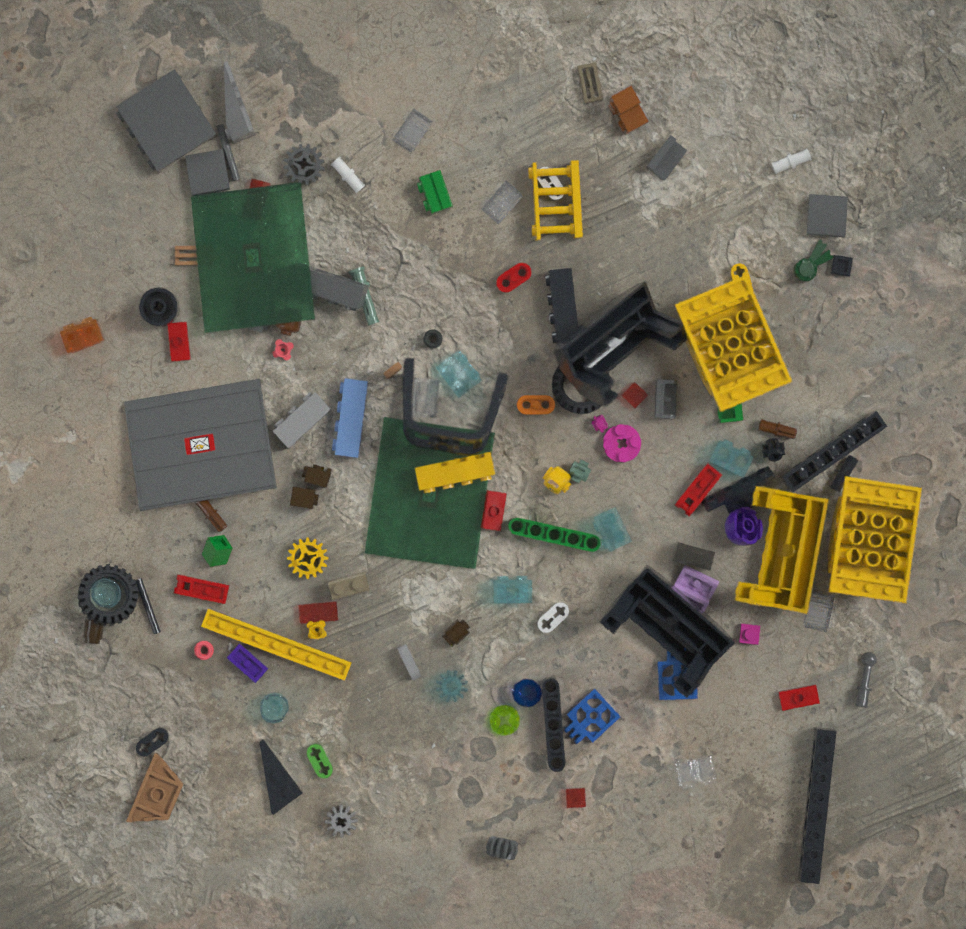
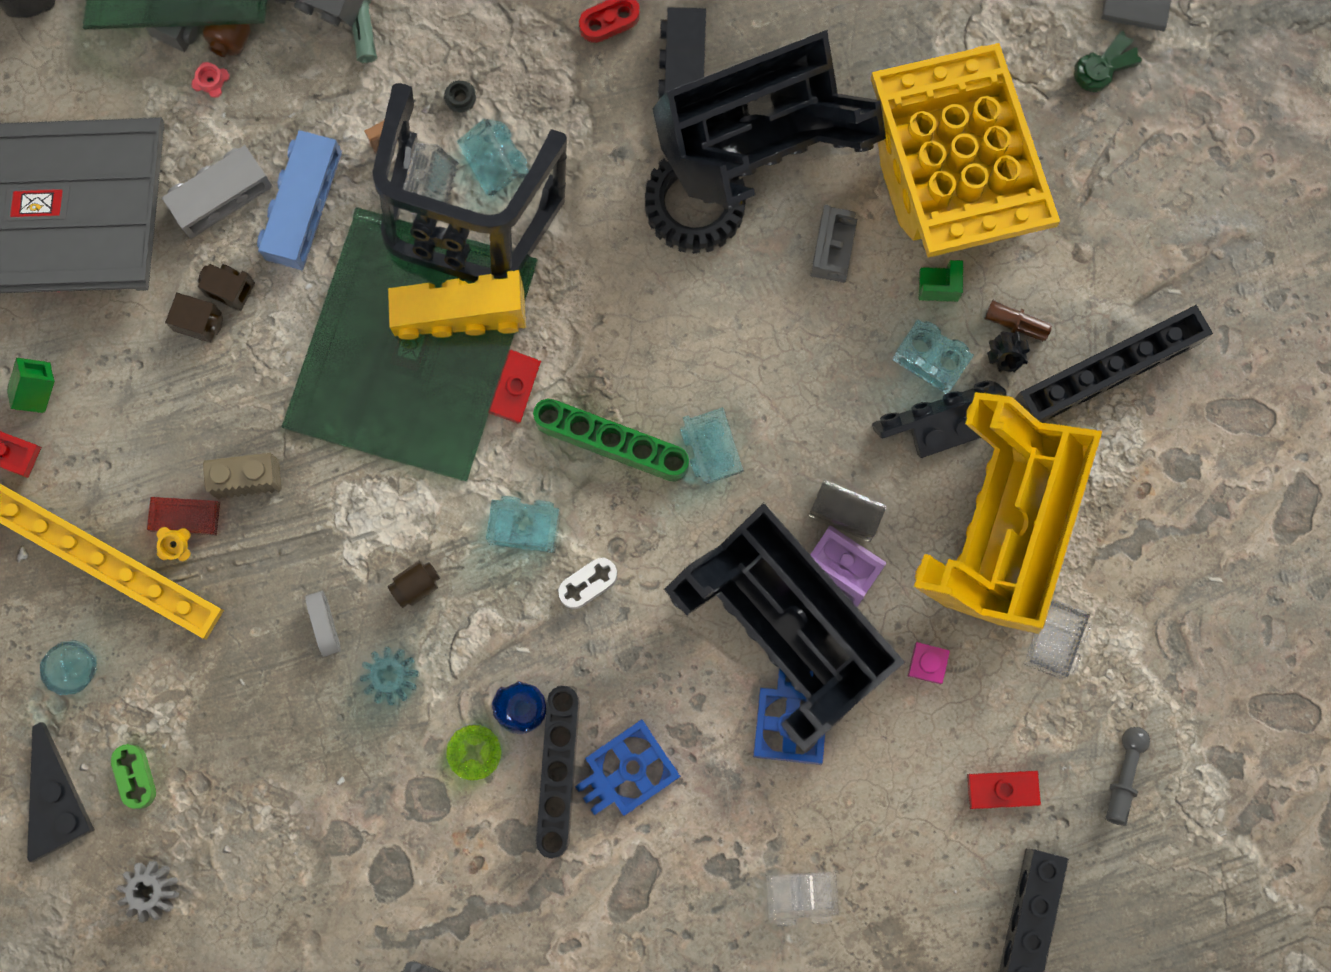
camera: 10 degrees right, 10 degrees down
red plate [168,321,191,362] -> none
reddish brown axle [196,500,227,532] -> none
dark purple plate [227,643,269,683] -> none
yellow gear [287,537,329,579] -> none
orange plate [517,395,555,415] -> none
yellow head [542,466,572,495] -> none
clear red tile [566,787,586,808] -> none
sand green gear [568,459,592,483] -> none
dark pink plate [592,414,608,433] -> none
dark pink plate [603,424,641,462] -> none
clear red tile [621,382,648,409] -> none
red plate [674,463,722,517] -> none
dark purple cylinder [724,507,763,546] -> none
yellow wedge [827,476,922,603] -> none
black axle [829,455,858,493] -> none
black tile [830,255,853,277] -> none

